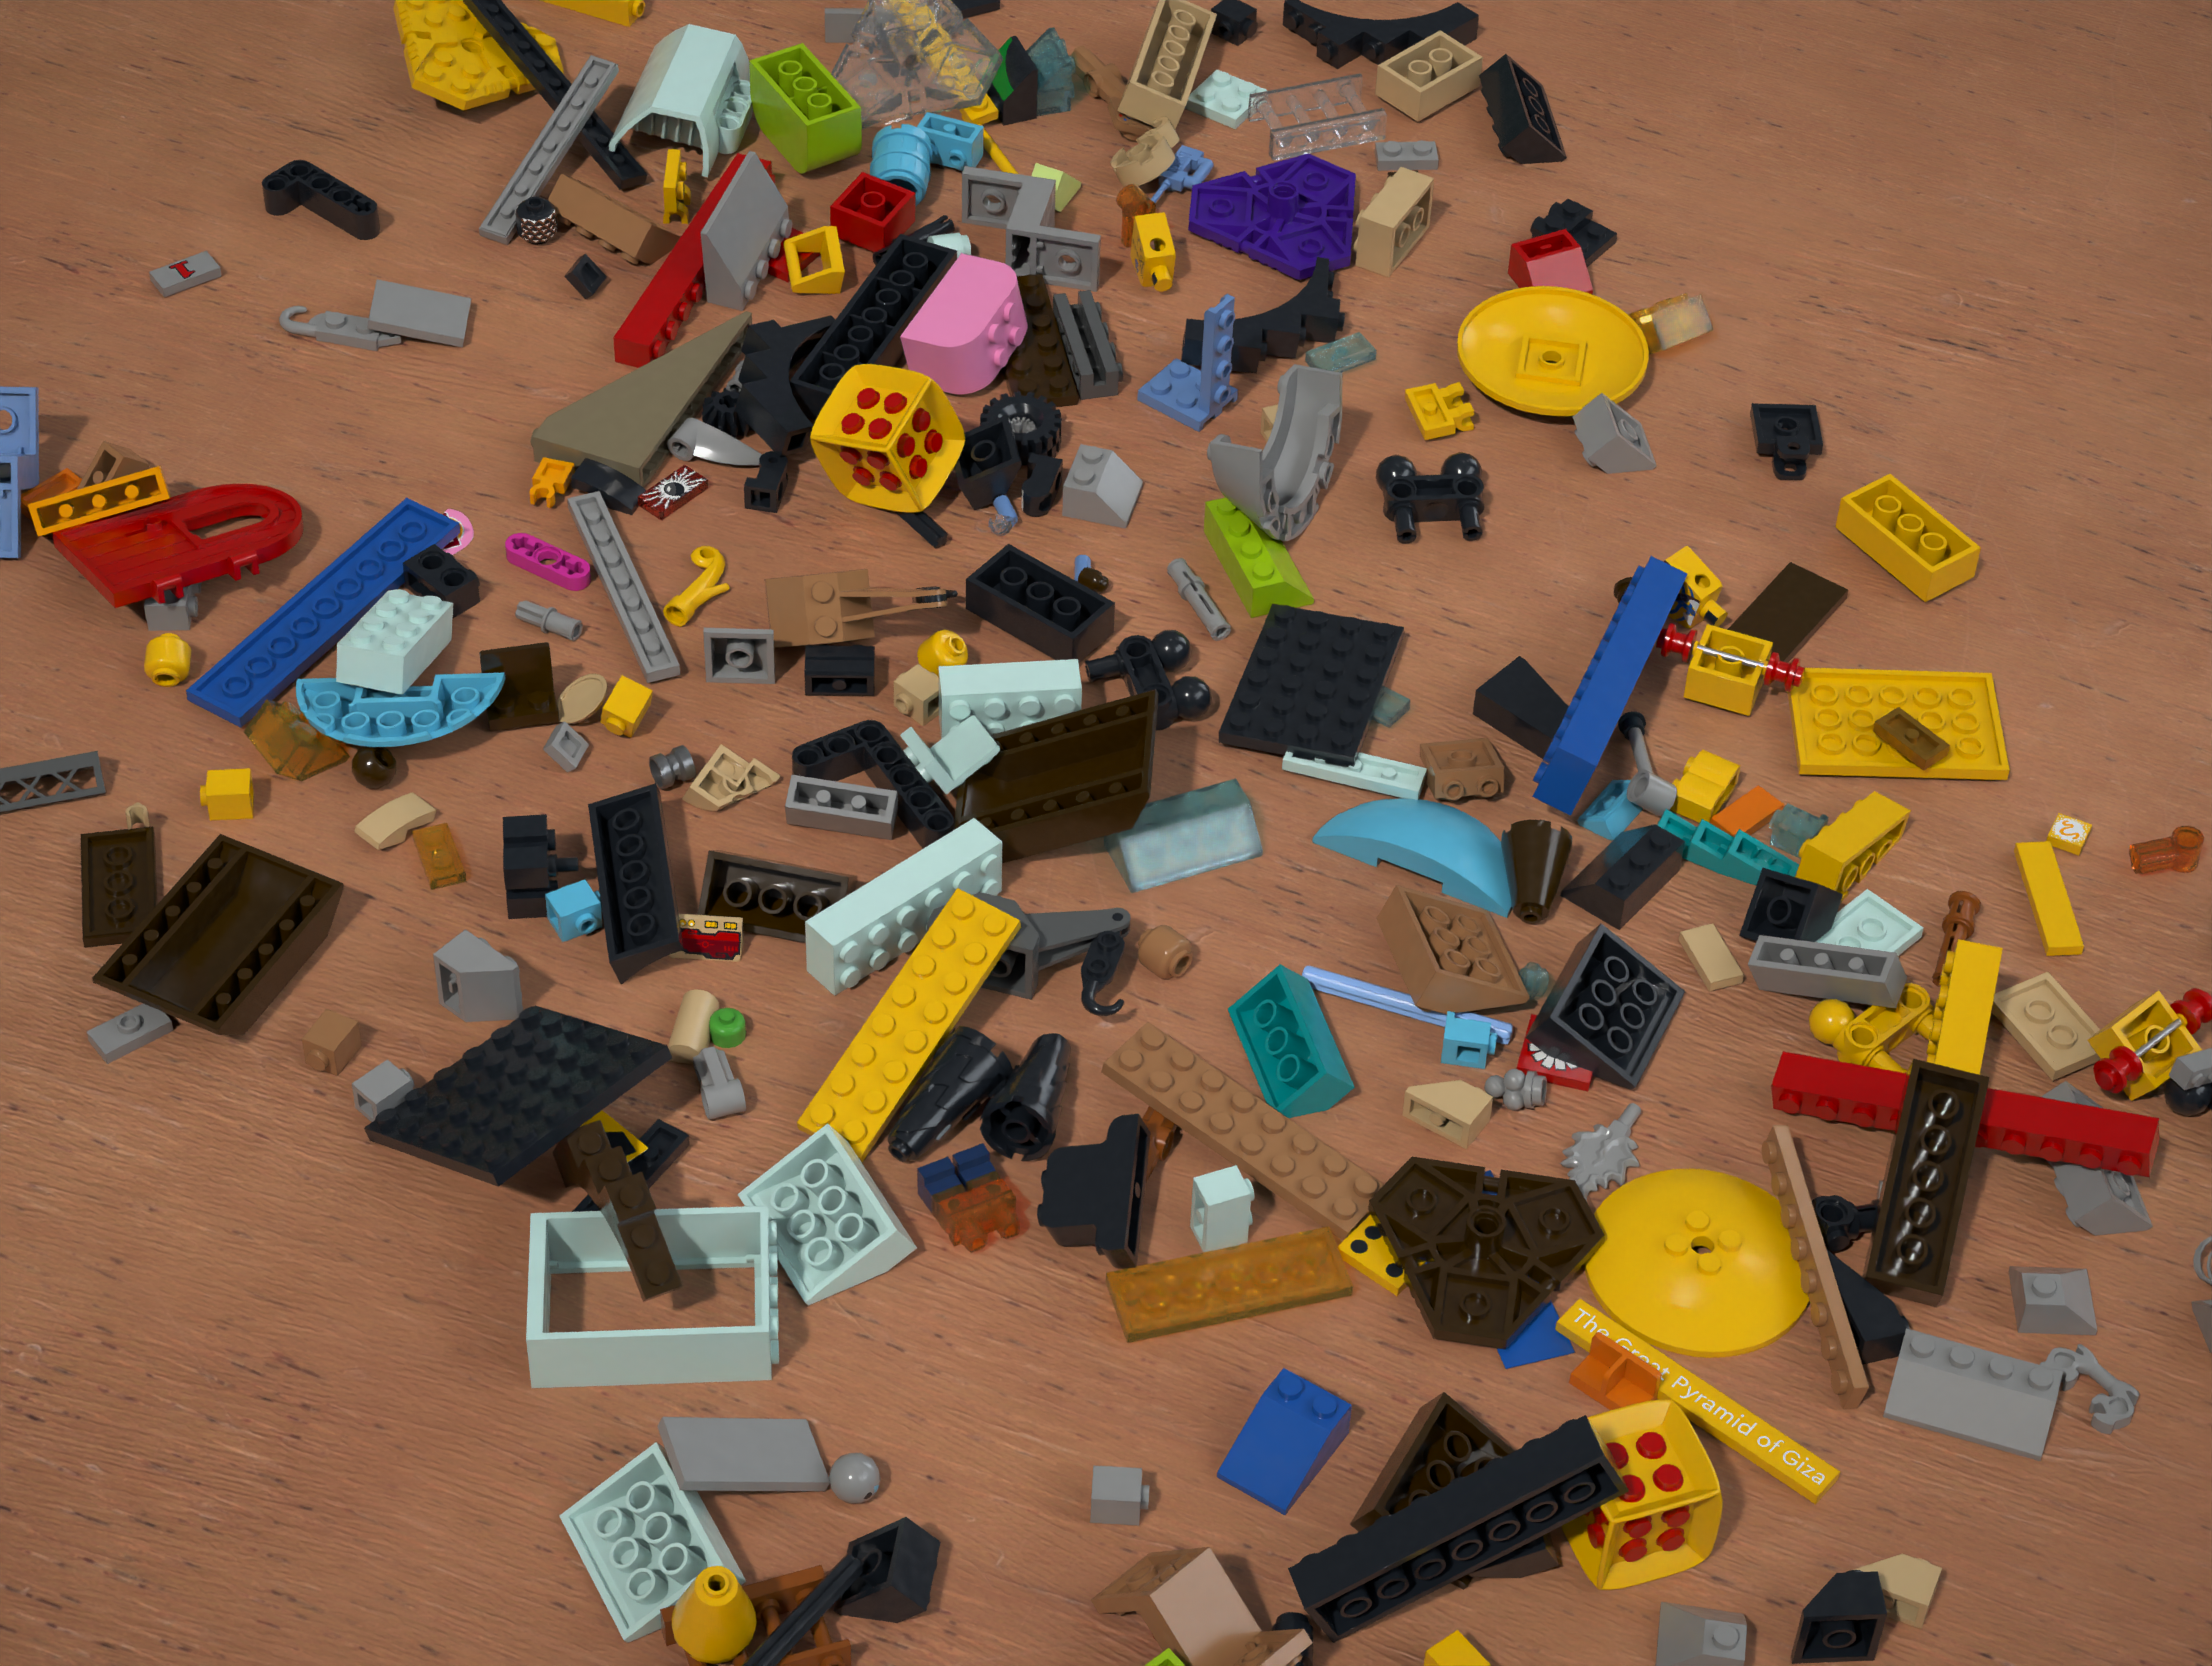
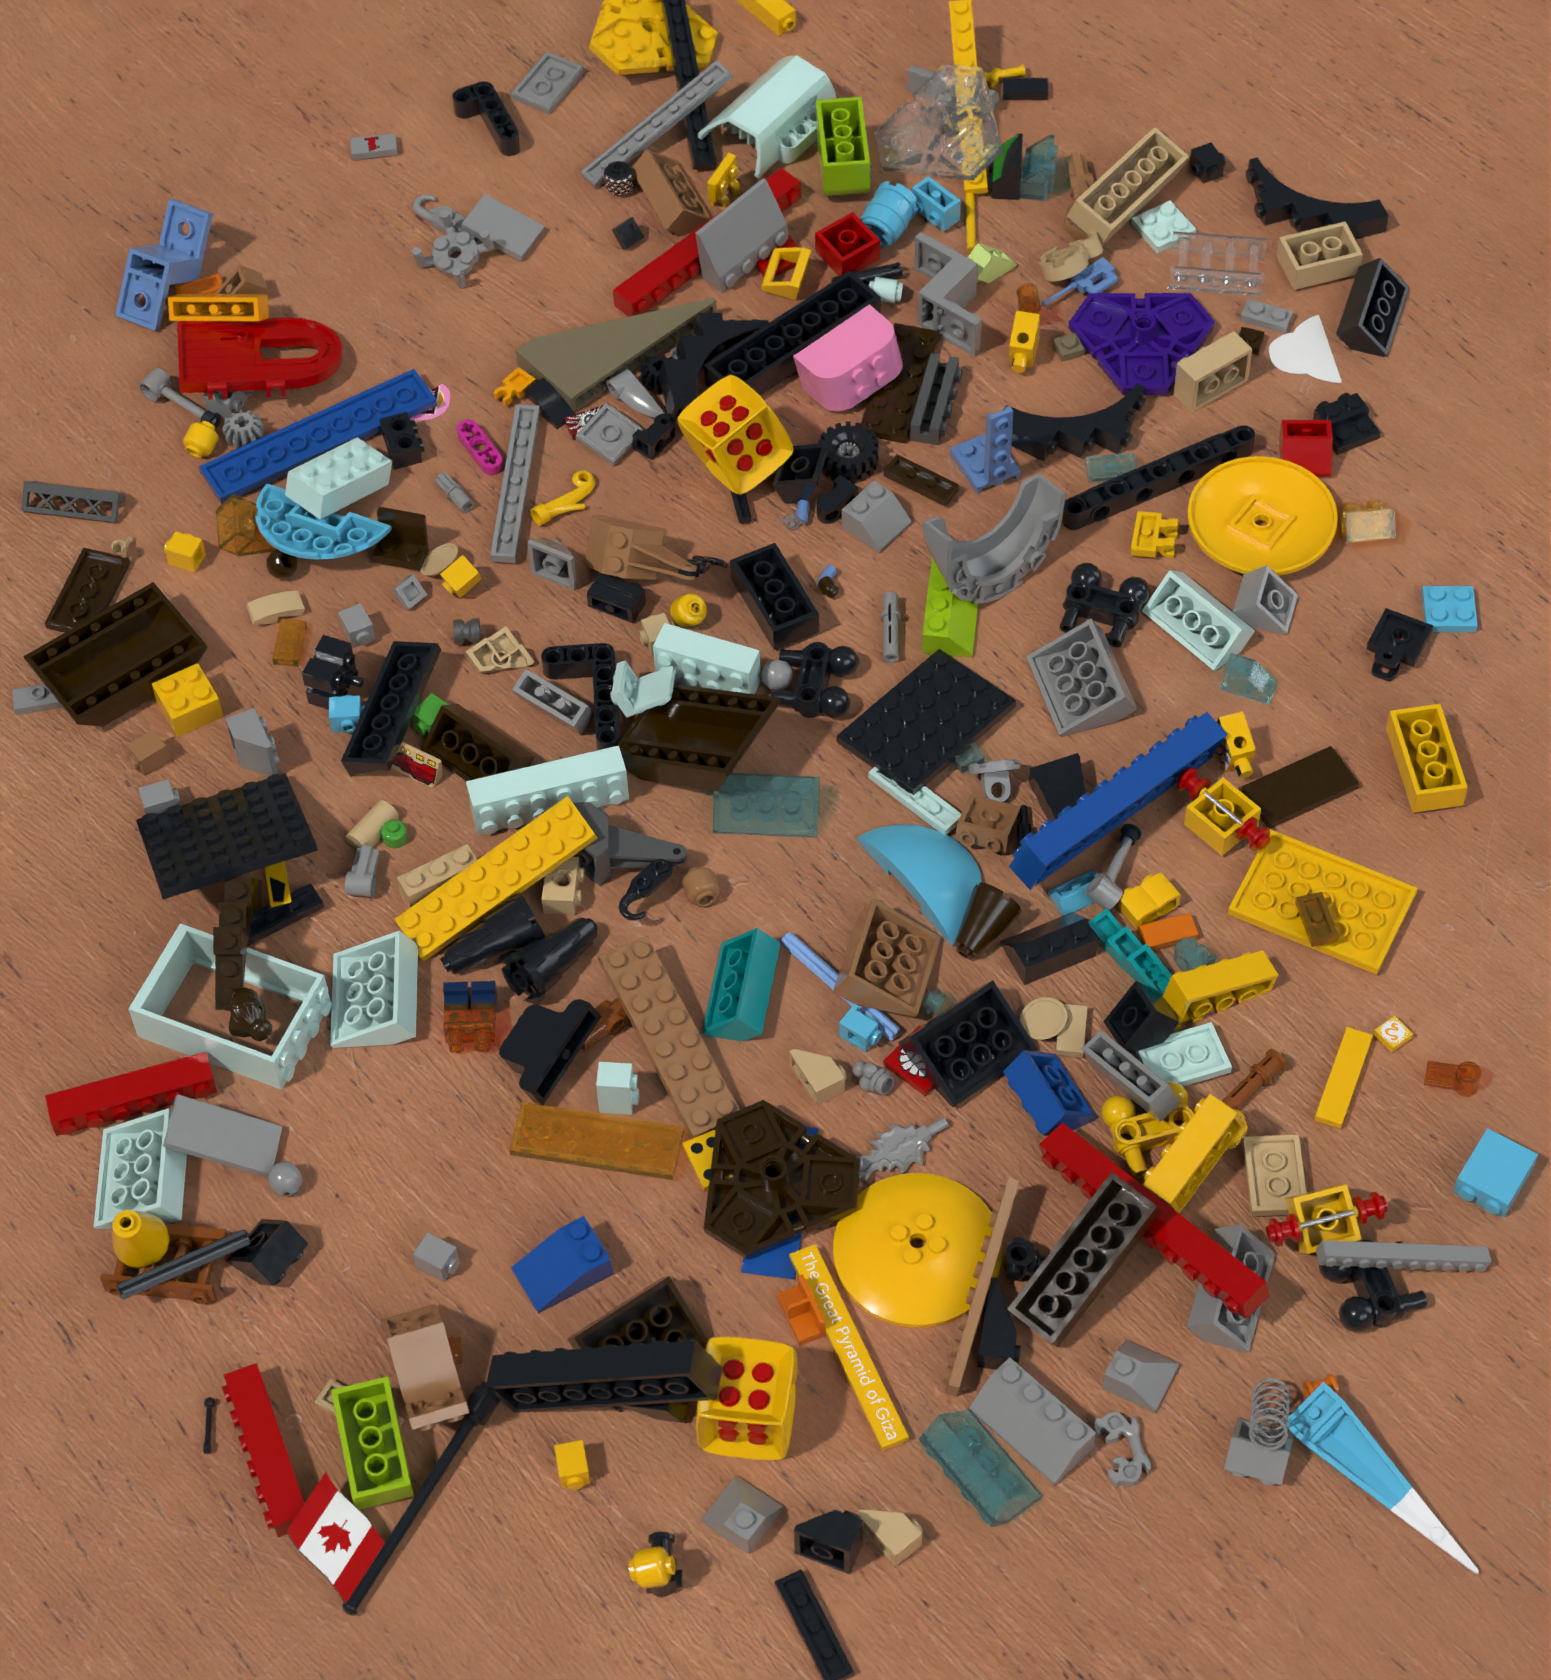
camera: 30 degrees right, 10 degrees up
none -> red brick [45,1052,217,1136]
none -> light grey piece [138,368,221,429]
none -> yellow brick [152,663,224,737]
none -> light grey gear [222,409,264,449]
none -> dark brown piece [223,987,272,1041]
none -> light grey brick [338,603,375,649]
none -> tan brick [397,844,477,909]
none -> light grey plate [412,210,494,288]
none -> bright green brick [412,693,449,736]
none -> light grey tile [511,52,585,114]
none -> tan brick [541,857,585,916]
none -> light grey tile [576,403,644,466]
none -> light grey piece [761,660,793,690]
none -> dark brown plate [884,454,959,507]
none -> clear light blue slope [918,1409,1043,1527]
none -> light grey tile [968,759,1020,802]
none -> blue slope [1003,1050,1097,1136]
none -> black axle [1017,805,1032,849]
none -> tan piece [1020,997,1068,1040]
none -> light grey slope [1026,619,1138,737]
none -> dark tan plate [1053,333,1085,362]
none -> black beam [1062,425,1255,530]
none -> light aqua slope [1142,570,1255,671]
none -> clear light blue slope [1221,653,1277,705]
none -> white sticker [1269,315,1342,383]
none -> medium azure plate [1421,586,1477,632]

